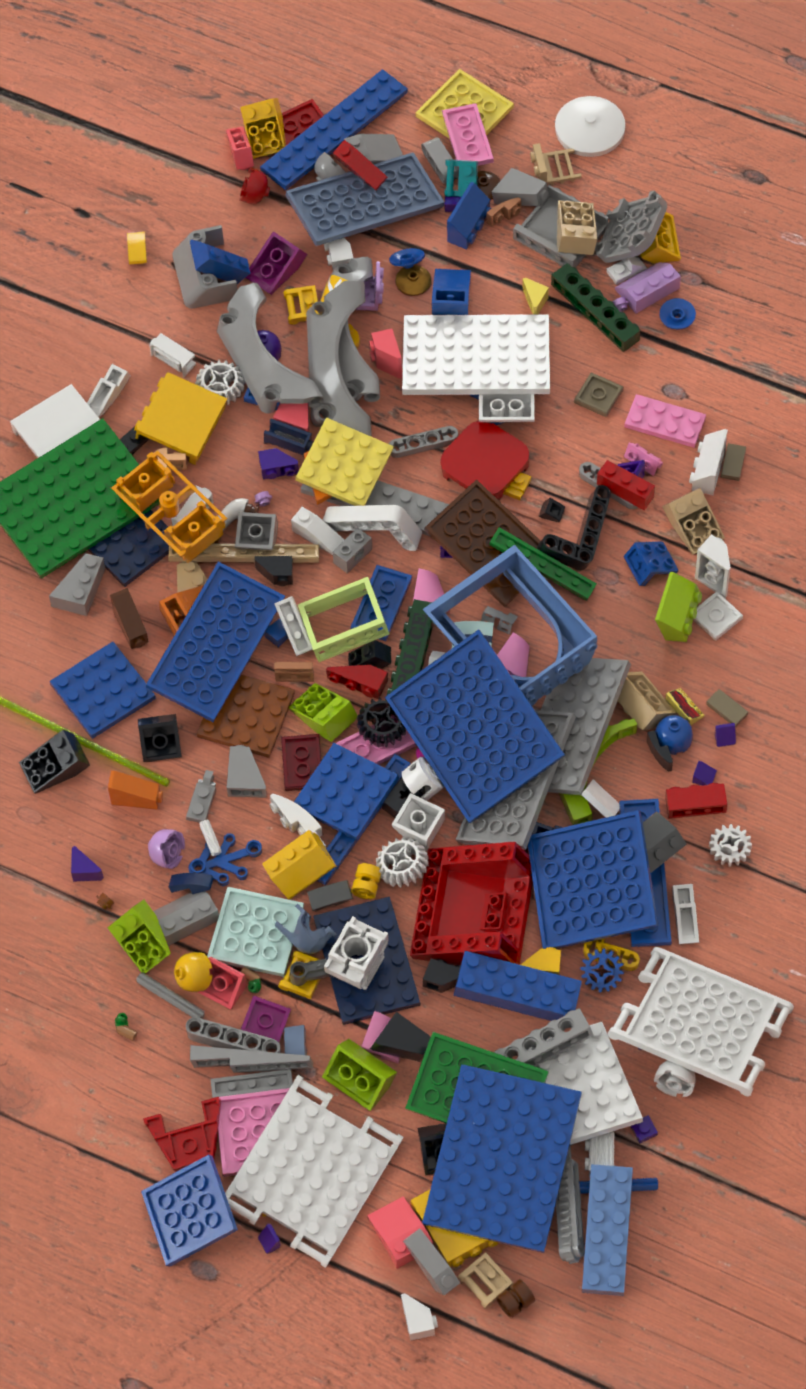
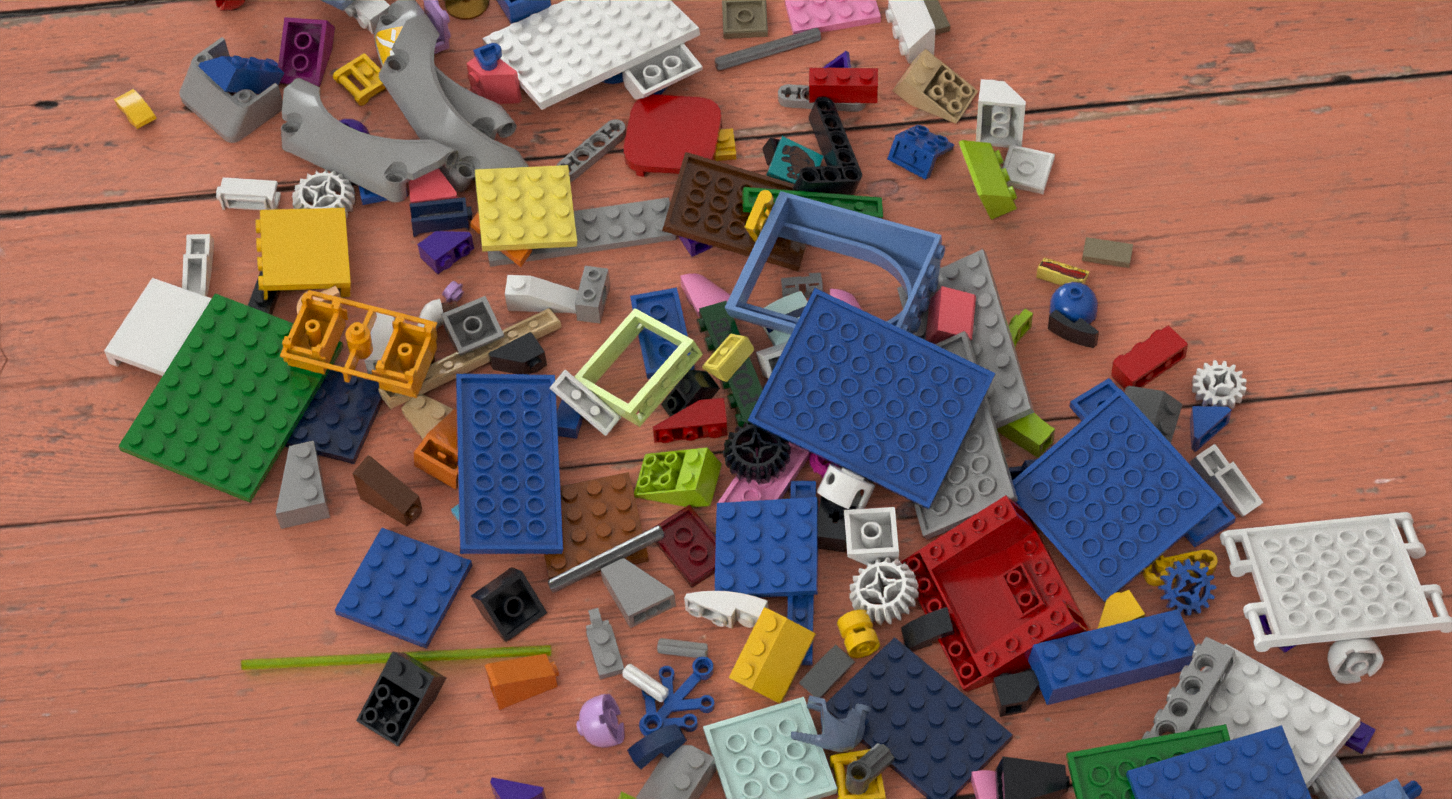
camera: 30 degrees left, 5 degrees down
nougat plate [274,662,314,682] -> none
white beam [323,505,422,551] -> none
white piece [324,916,389,990] -> none
white tile [582,779,620,818] -> none
tan slope [617,671,677,730] -> none
bright pink hinge [624,442,663,476] -> none
dark purple slope [692,761,717,786] -> none
dark purple slope [714,723,736,747] -> none
none -> blue tile [473,43,502,71]
none -> flat silver axle [548,526,665,593]
none -> light grey axle [657,638,708,658]
none -> light yellow slope [702,334,754,382]
none -> flat silver axle [715,28,821,70]
none -> yellow plate [745,190,775,242]
none -> tile [766,136,824,184]
none -> black slope [901,607,955,651]
none -> coral slope [926,286,976,344]
none -> blue slope [1190,406,1232,452]

